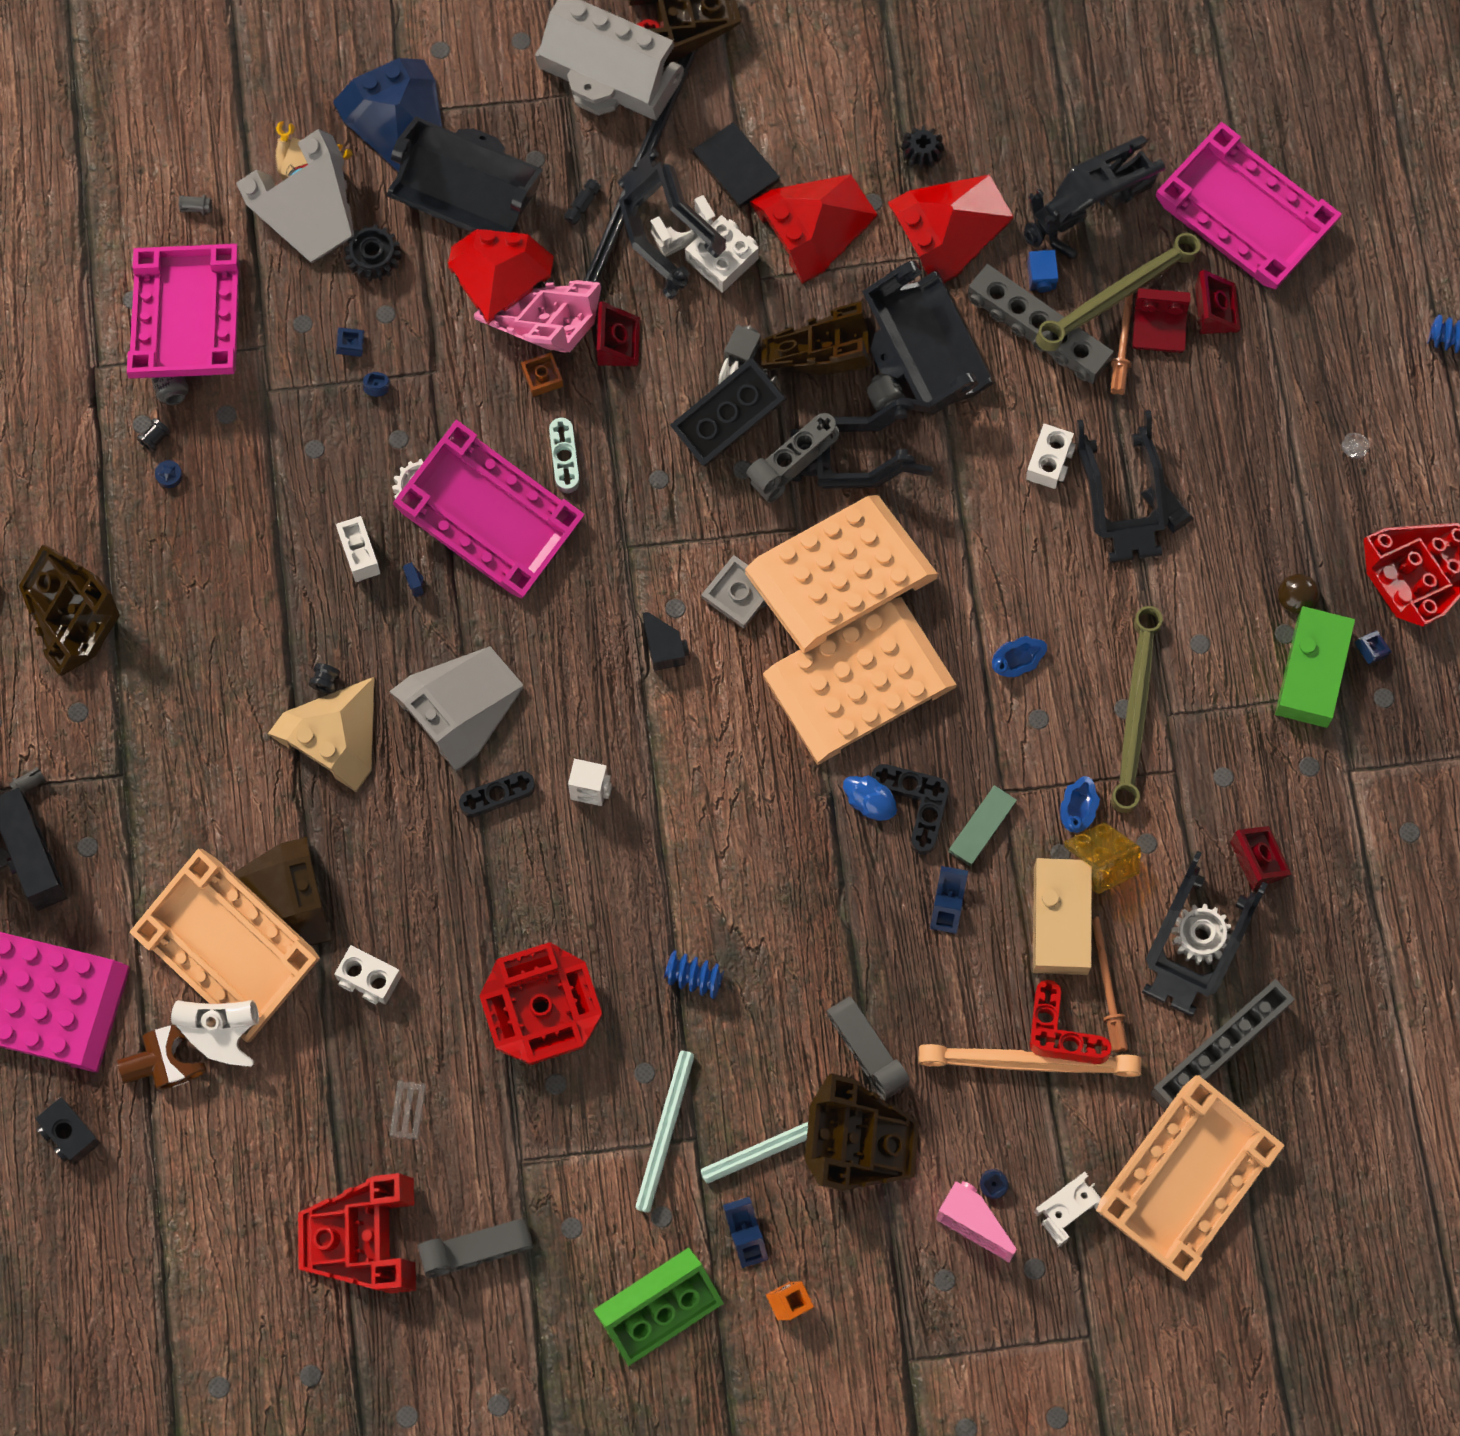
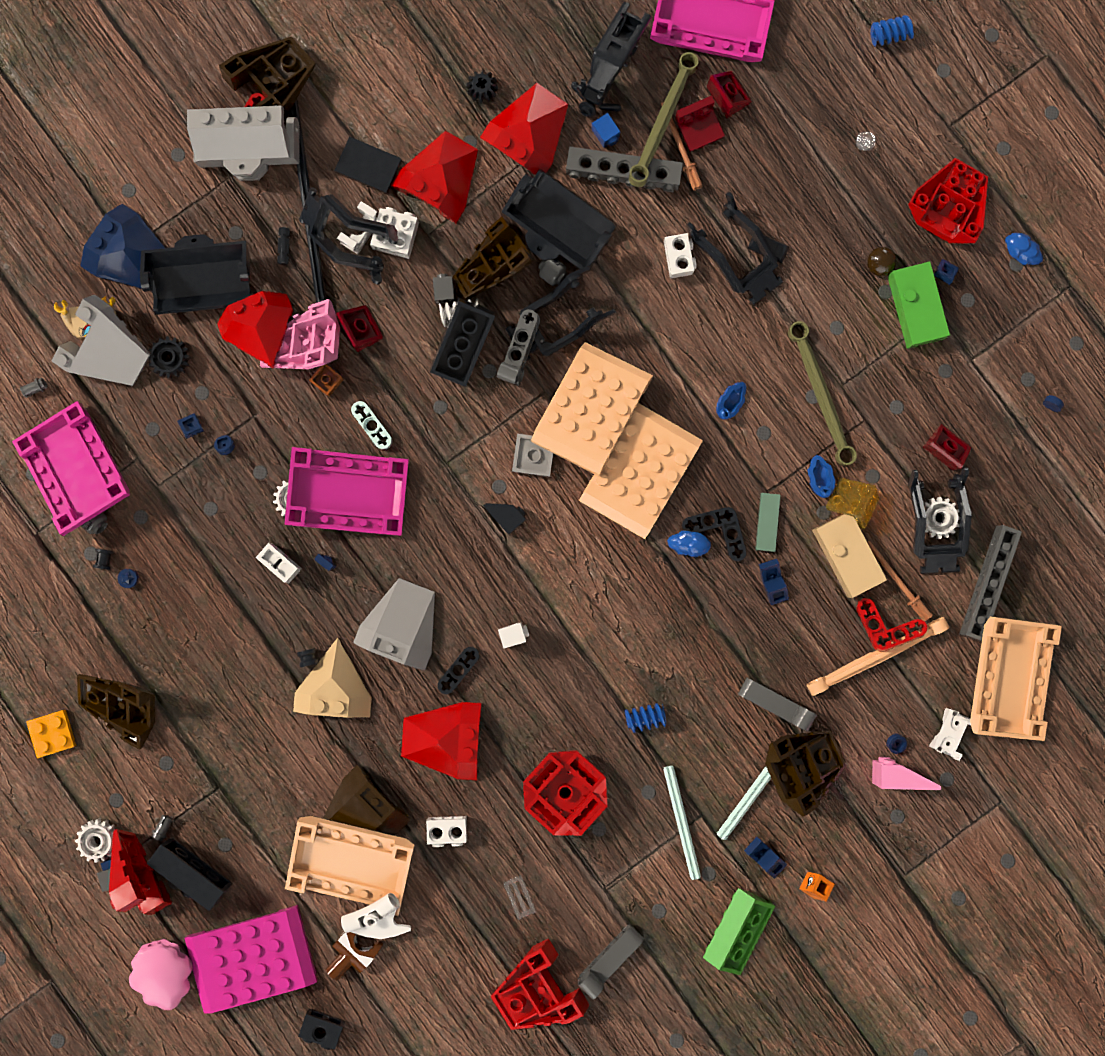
camera: 25 degrees left, 15 degrees up
none -> red wedge [401,702,482,780]
none -> dark blue tile [1043,395,1064,412]

